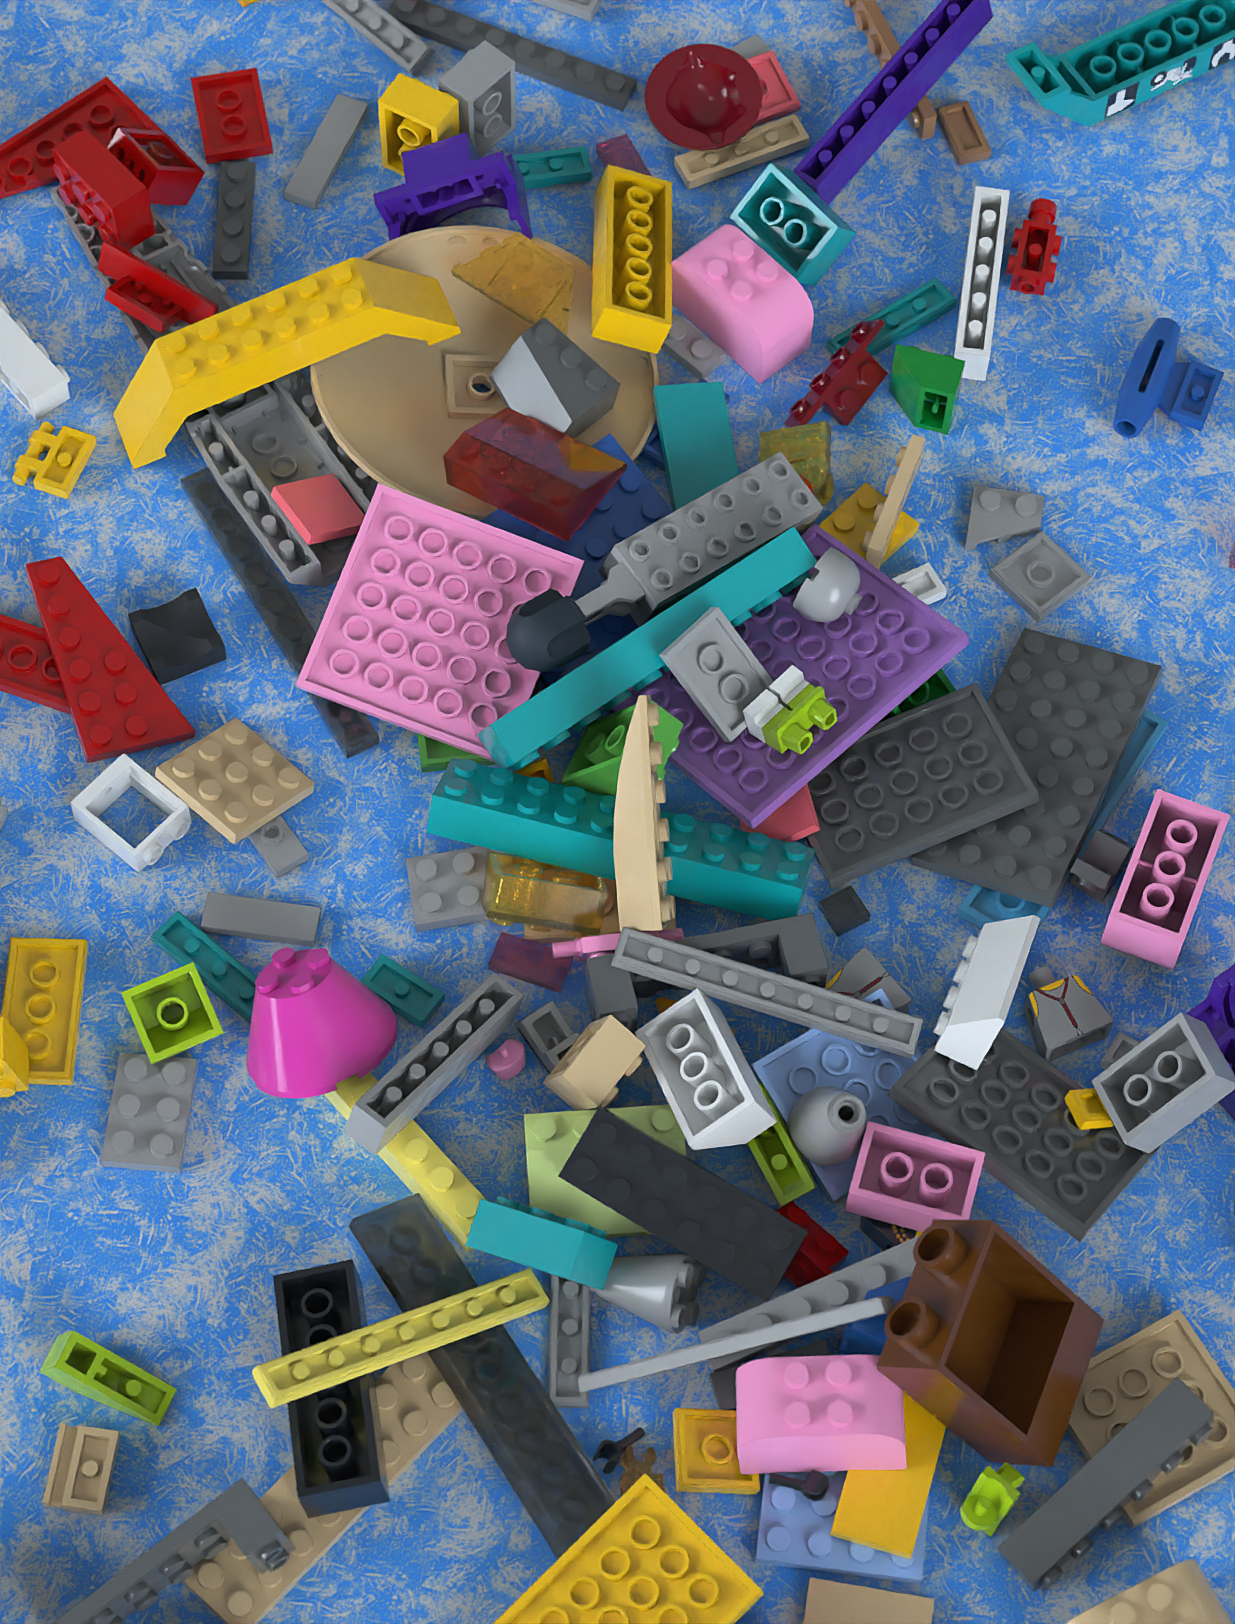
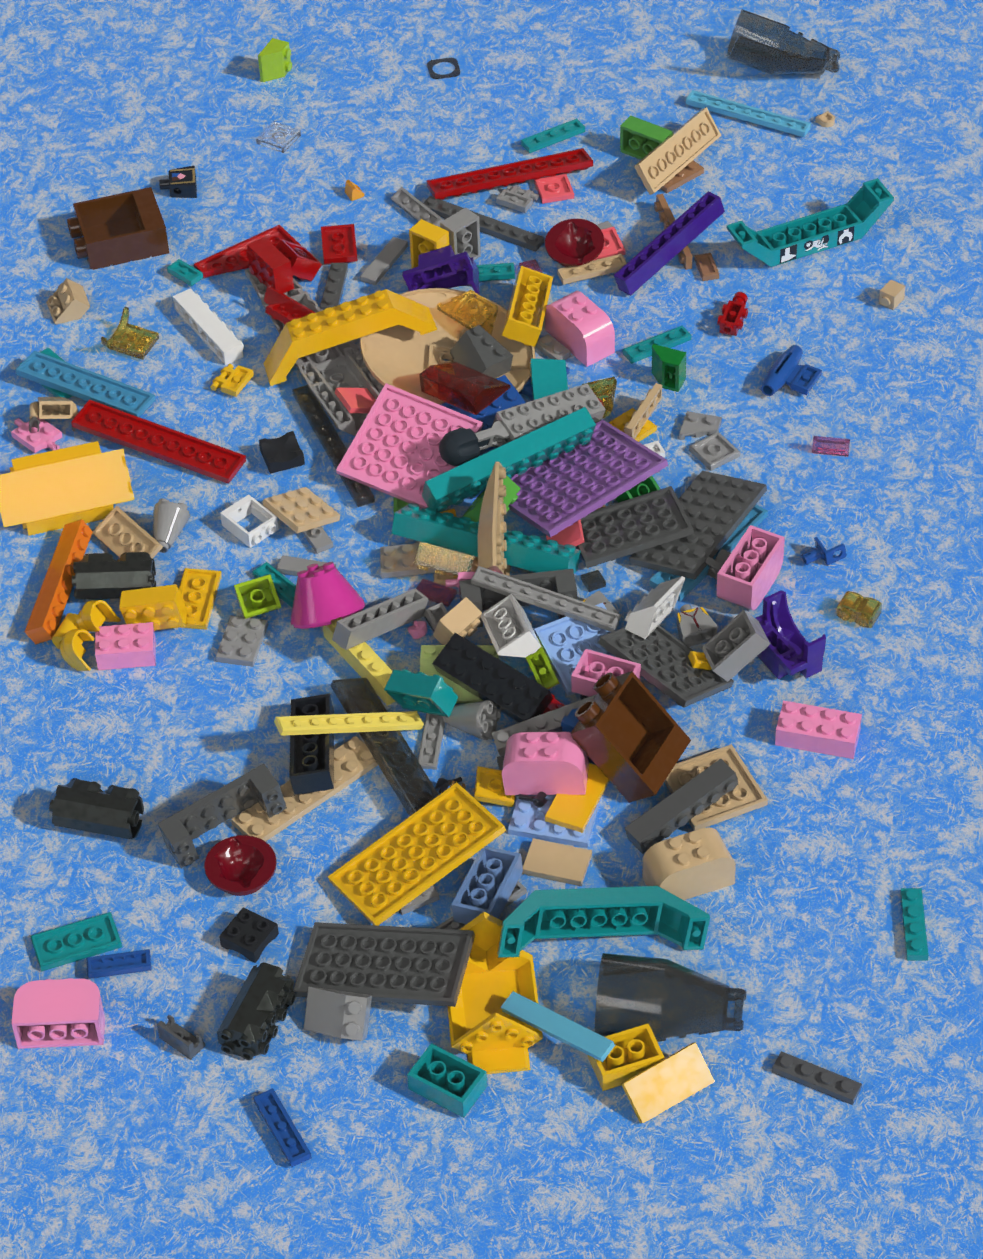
camera: 10 degrees right, 15 degrees down
red wing [25,556,195,764] -> none
lime slope [39,1330,177,1426] -> none
tan plate [42,1423,121,1516] -> none
teal plate [361,954,445,1029] -> none
light grey tile [577,1295,895,1393] -> none
light grey plate [659,607,774,742] -> none
teal brick [729,163,857,286] -> none
lime hips [743,665,838,754] -> none
dark red bracket [784,319,888,429] -> none
light grey cone [787,1086,867,1167] -> none
light grey cylinder [793,547,862,622] -> none
white brick [953,186,1010,381] -> none
lime hips [959,1462,1024,1538] -> none

